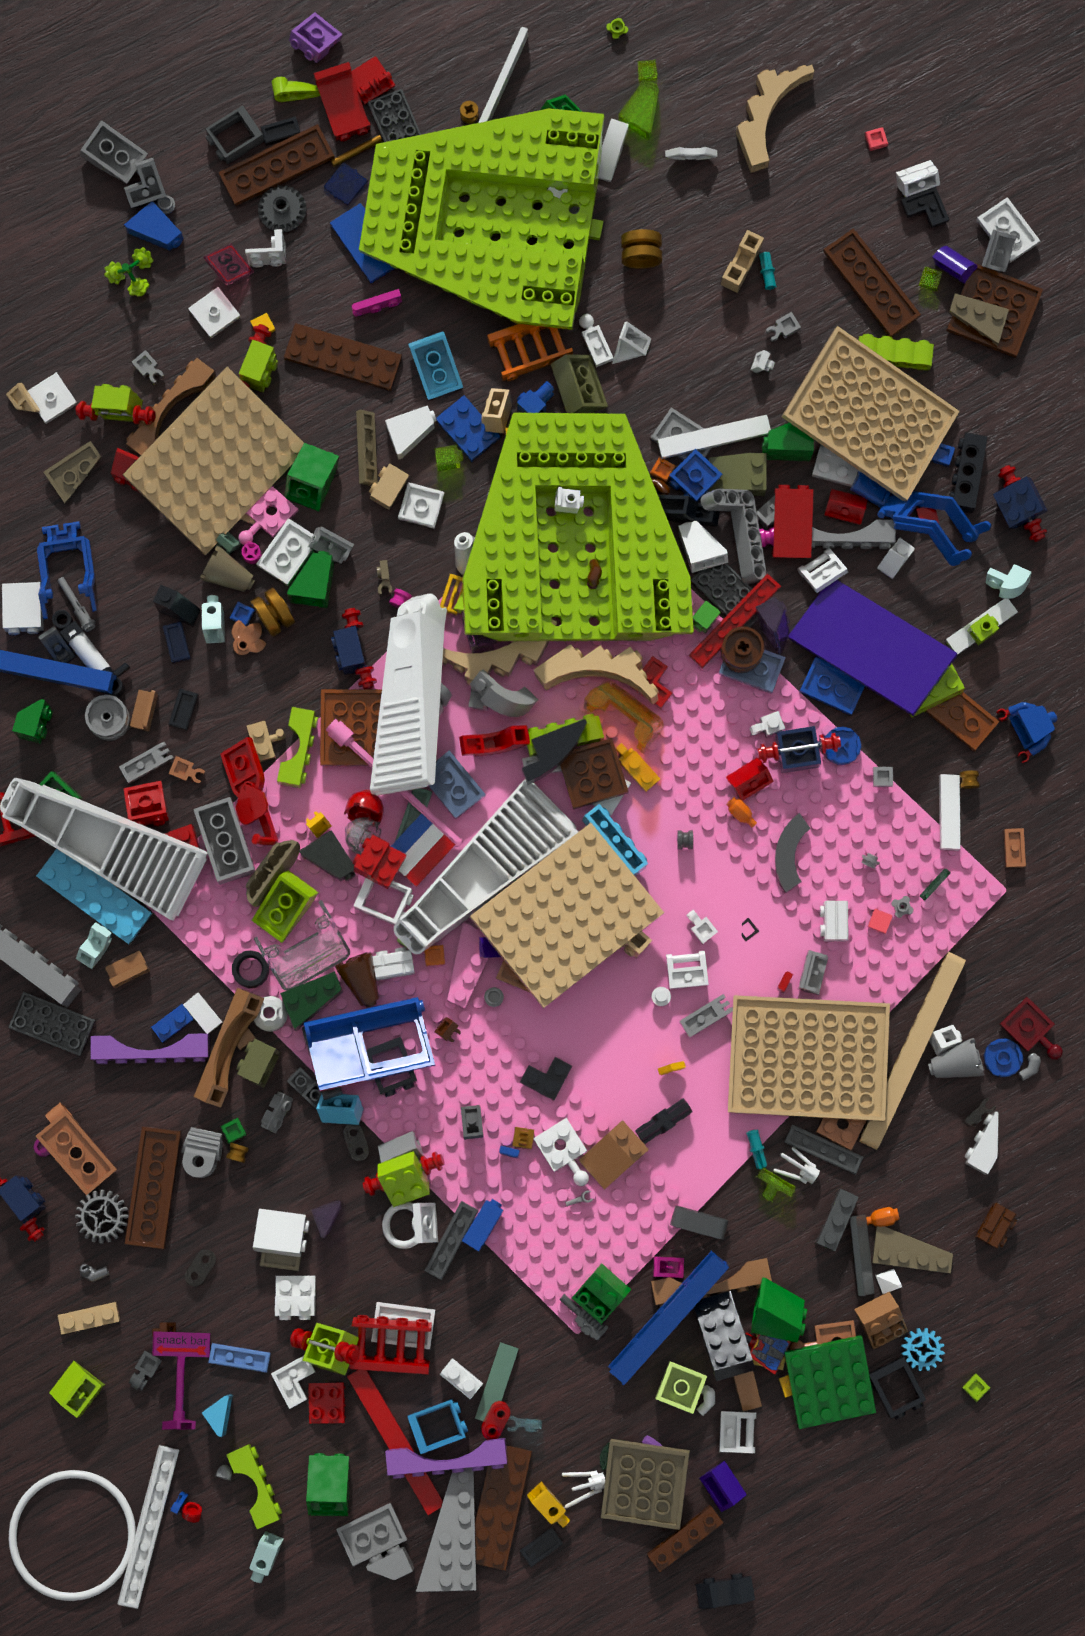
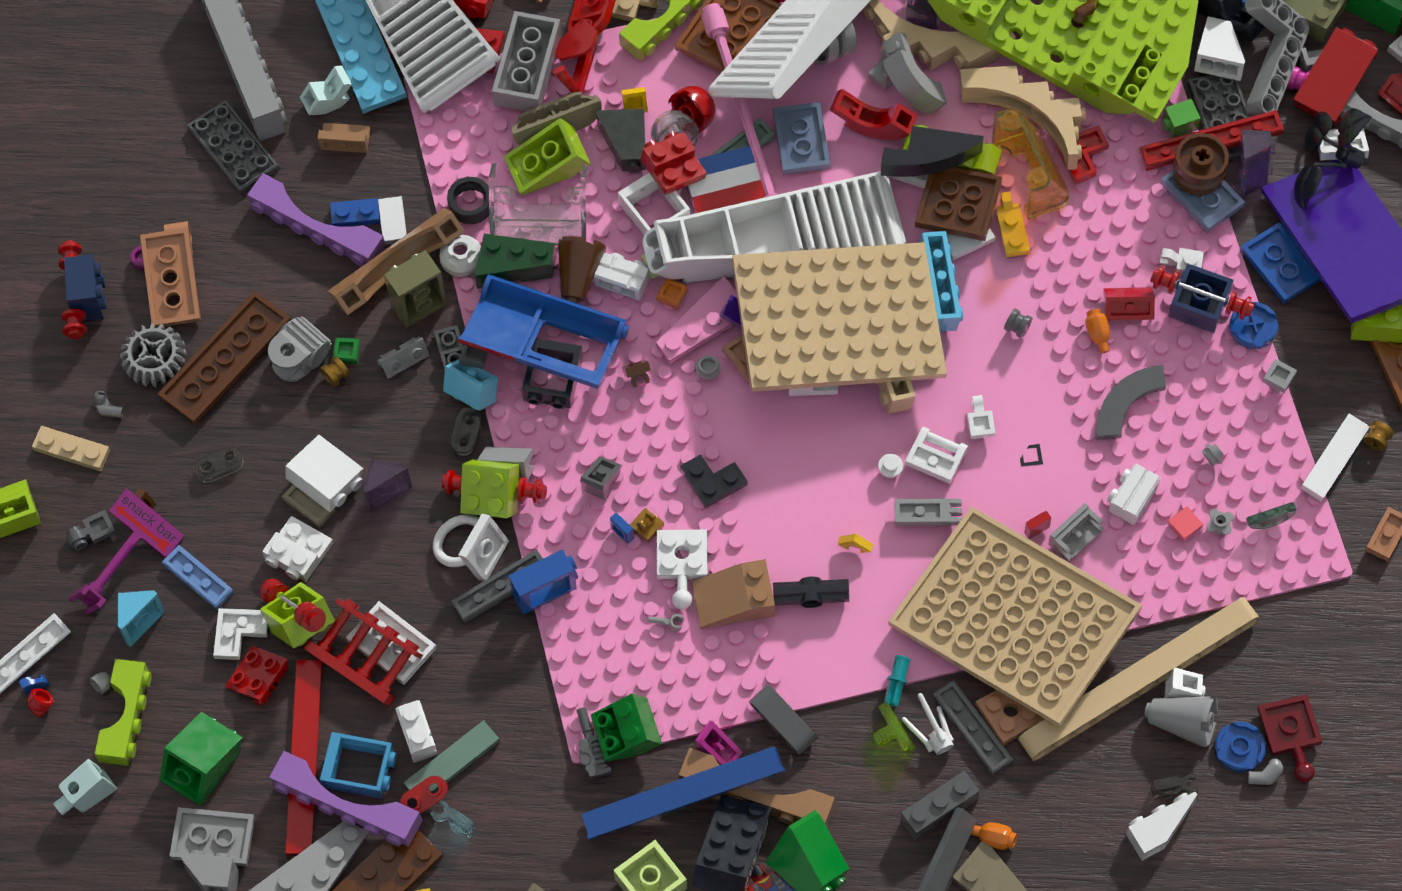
camera: 35 degrees right, 15 degrees down
none -> black plant [1294,108,1372,209]

